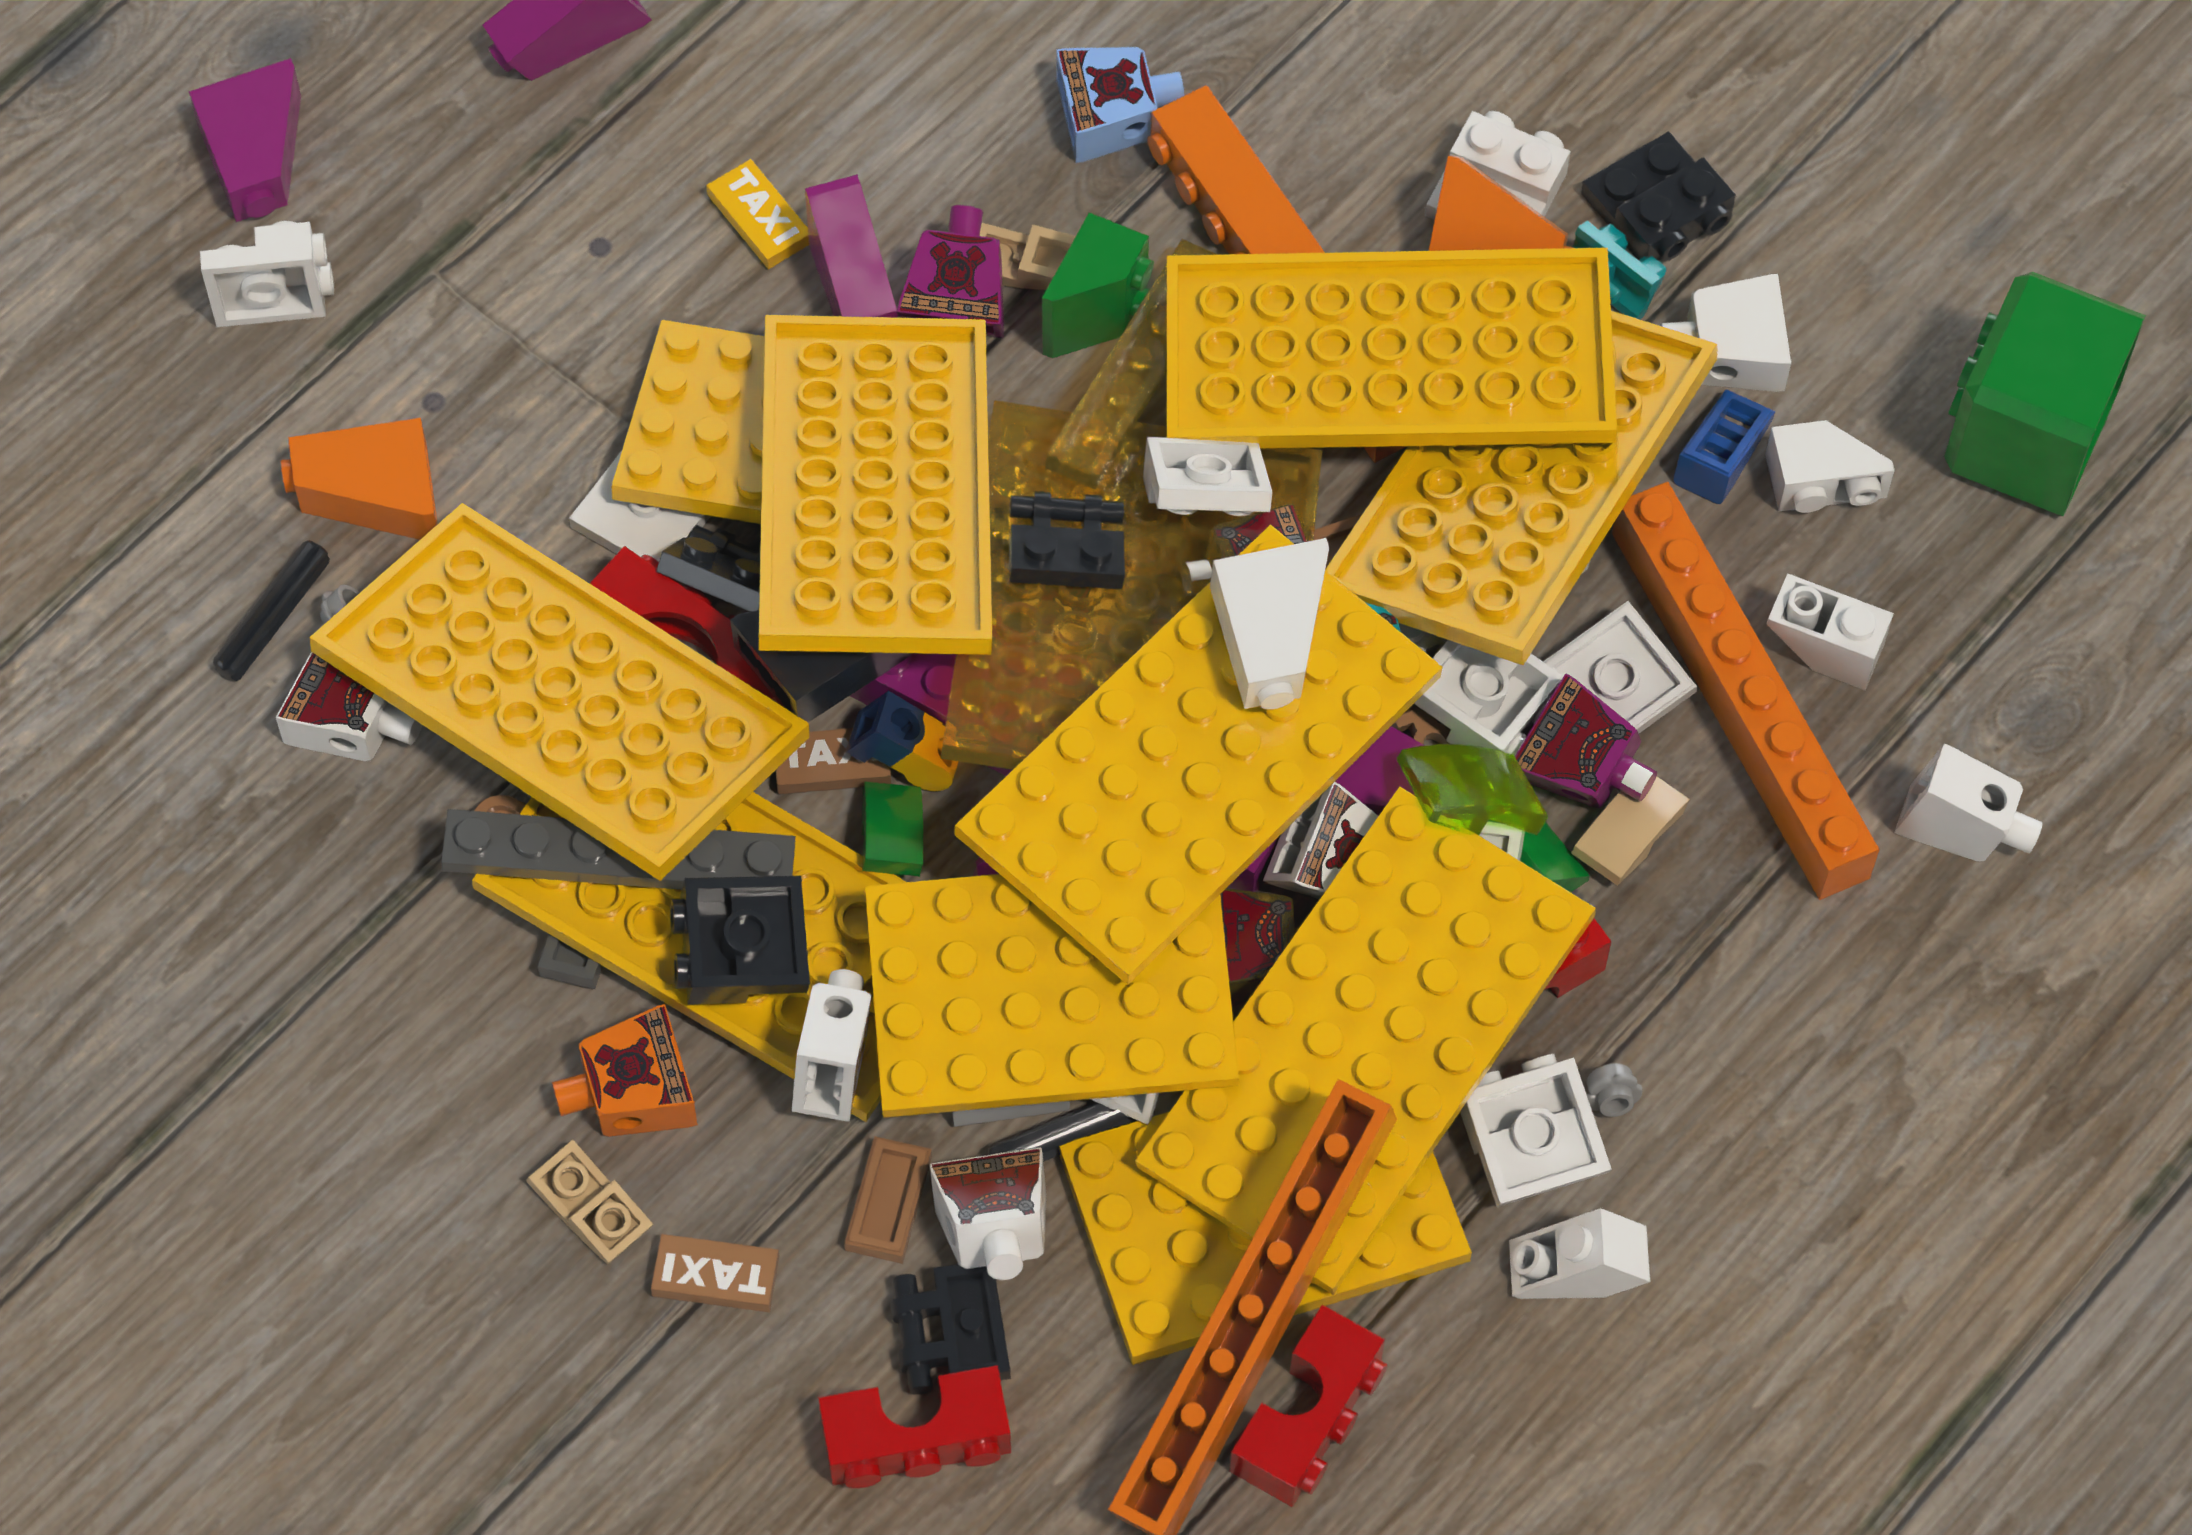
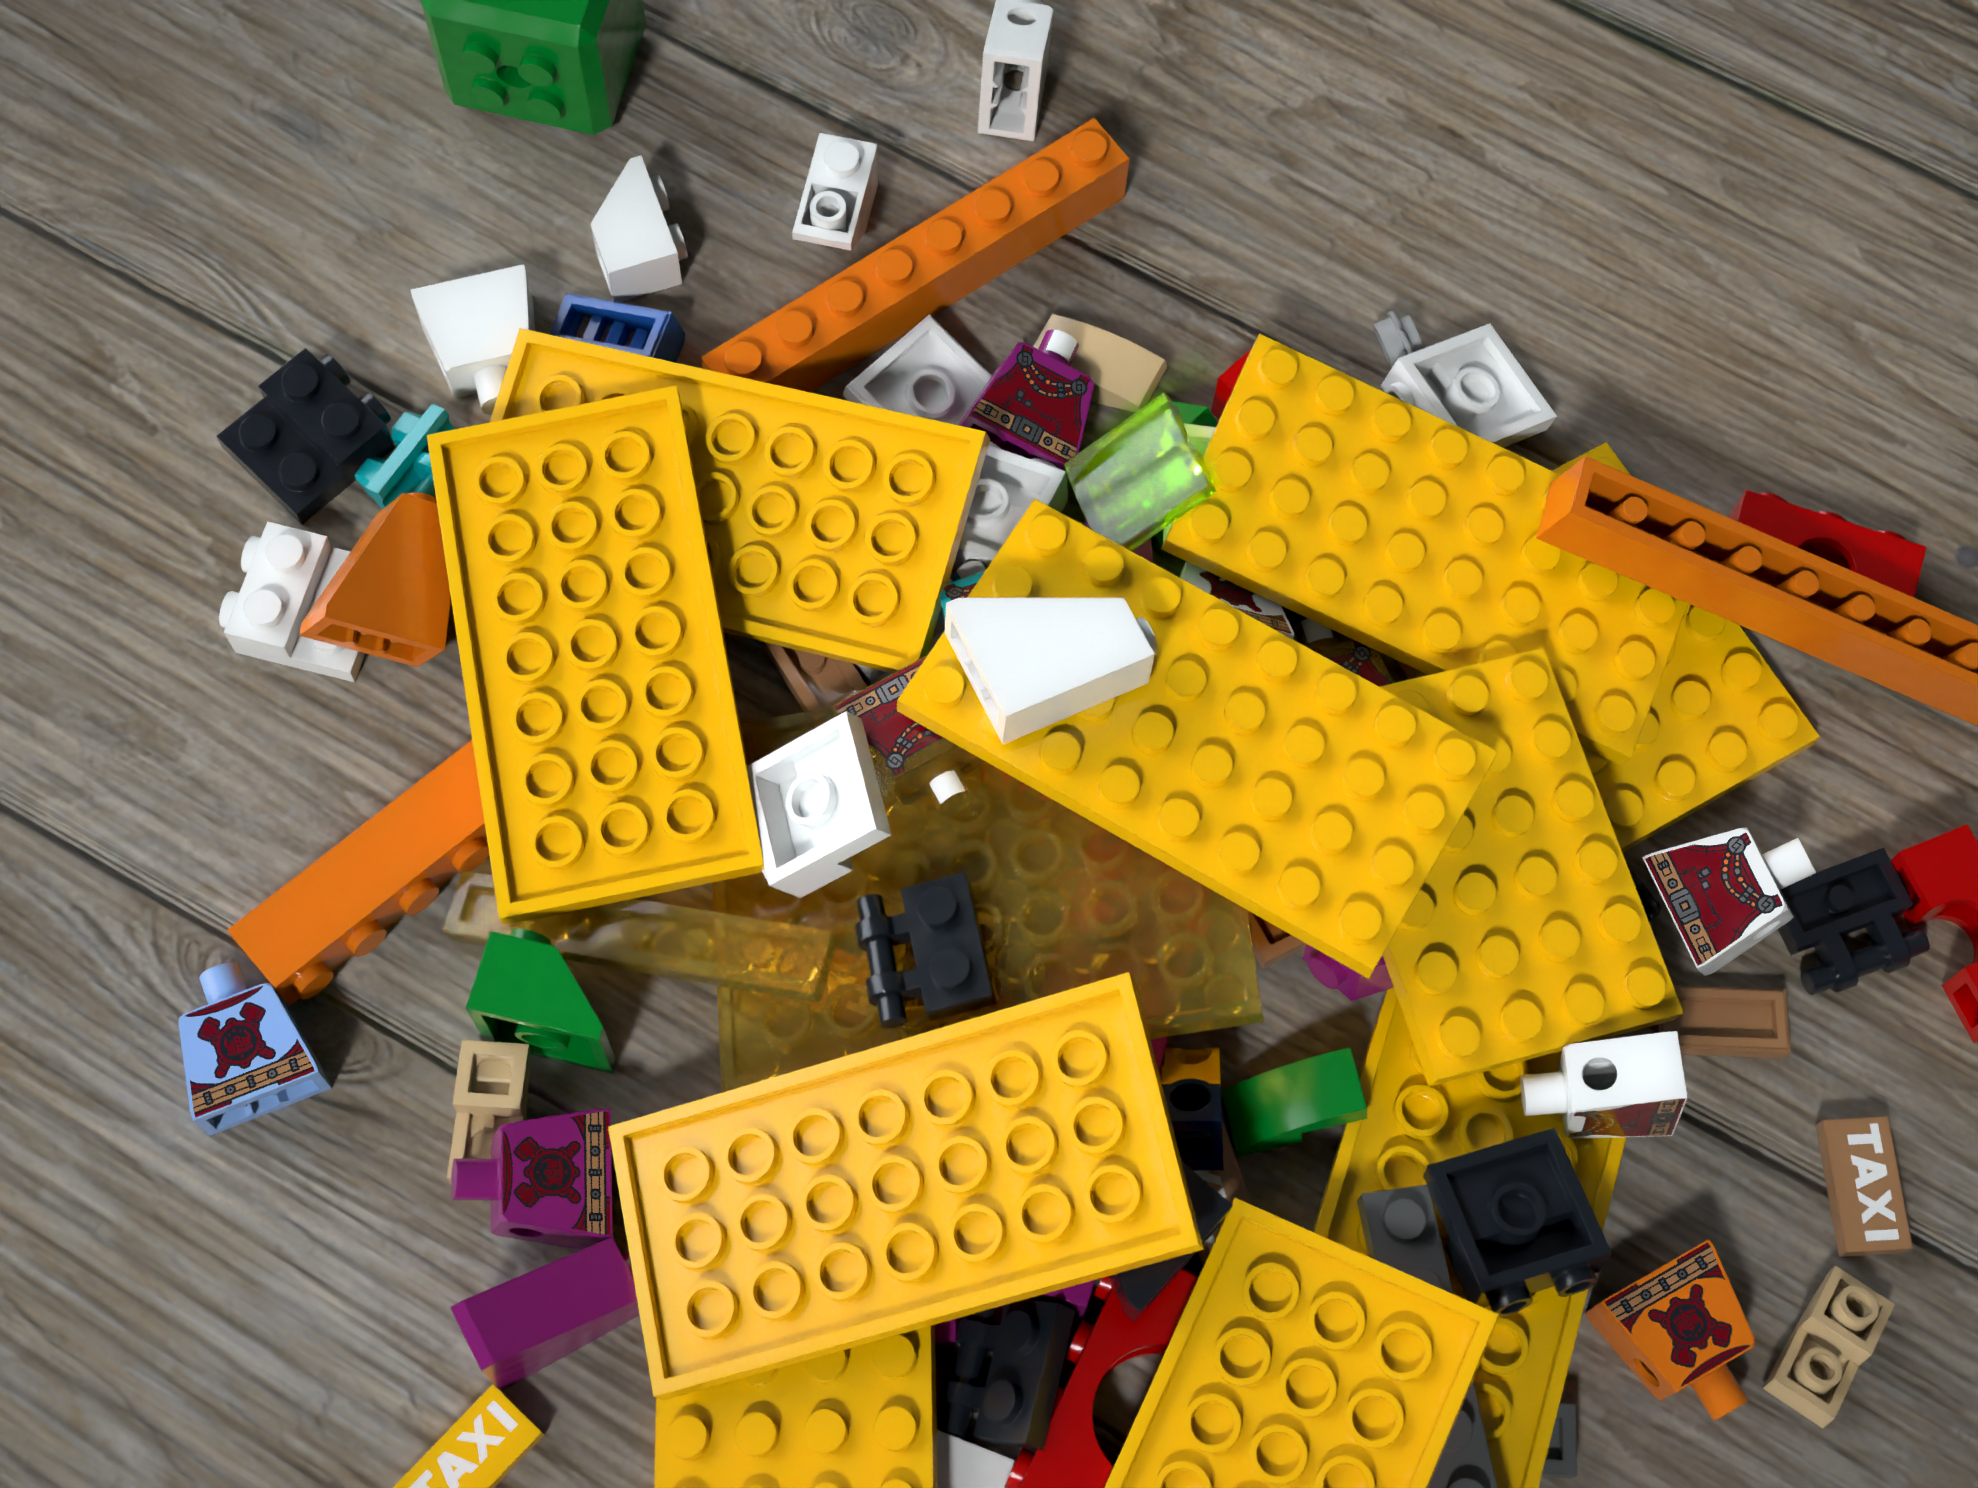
camera: 105 degrees left, 5 degrees up
white slope [1509,1208,1650,1299] -> none

